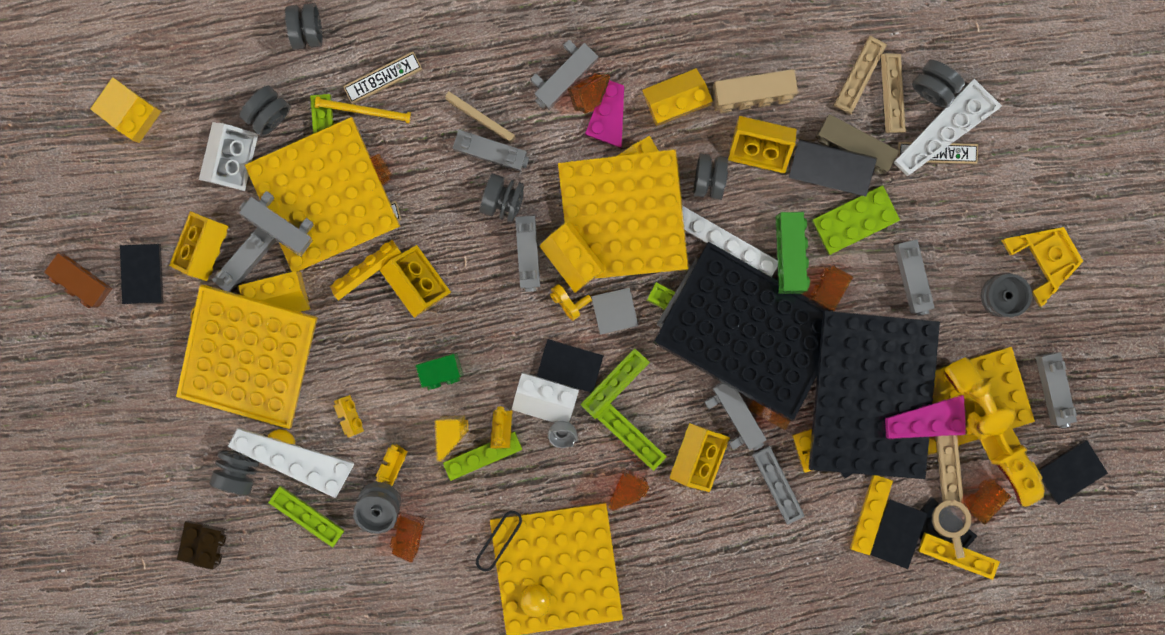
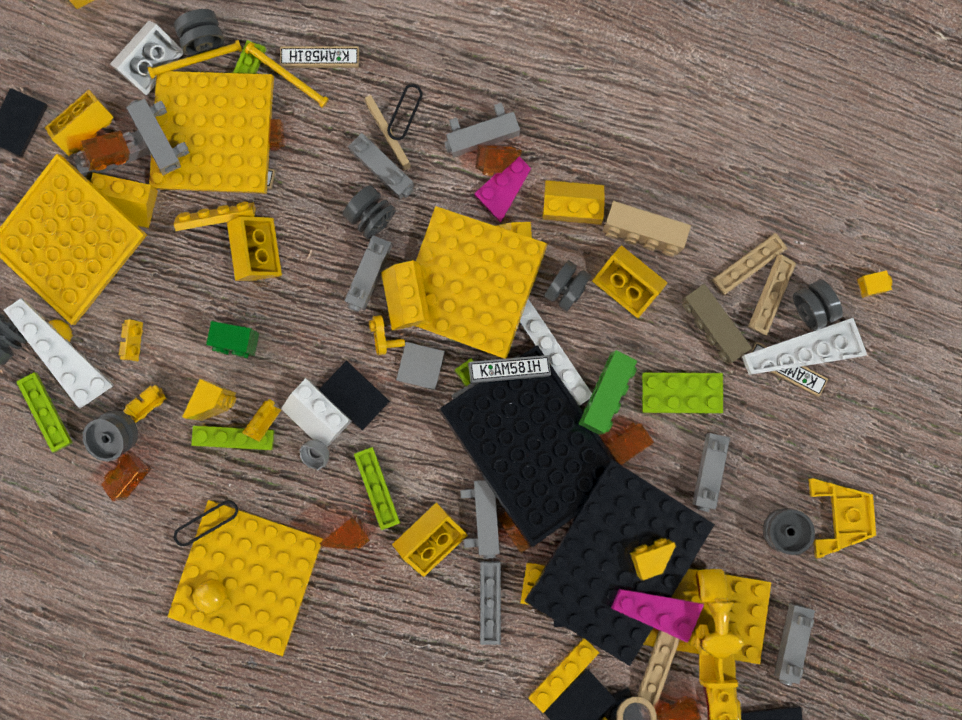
camera: 25 degrees right, 5 degrees down
lime plate [580,348,650,419] -> none
black tile [789,139,877,197] -> none
none -> clear orange brick [80,130,130,171]
none -> yellow bar [147,40,242,79]
none -> black piece [387,84,423,140]
none -> tile [468,355,551,383]
none -> yellow slope [630,538,676,580]
none -> yellow brick [857,270,892,298]

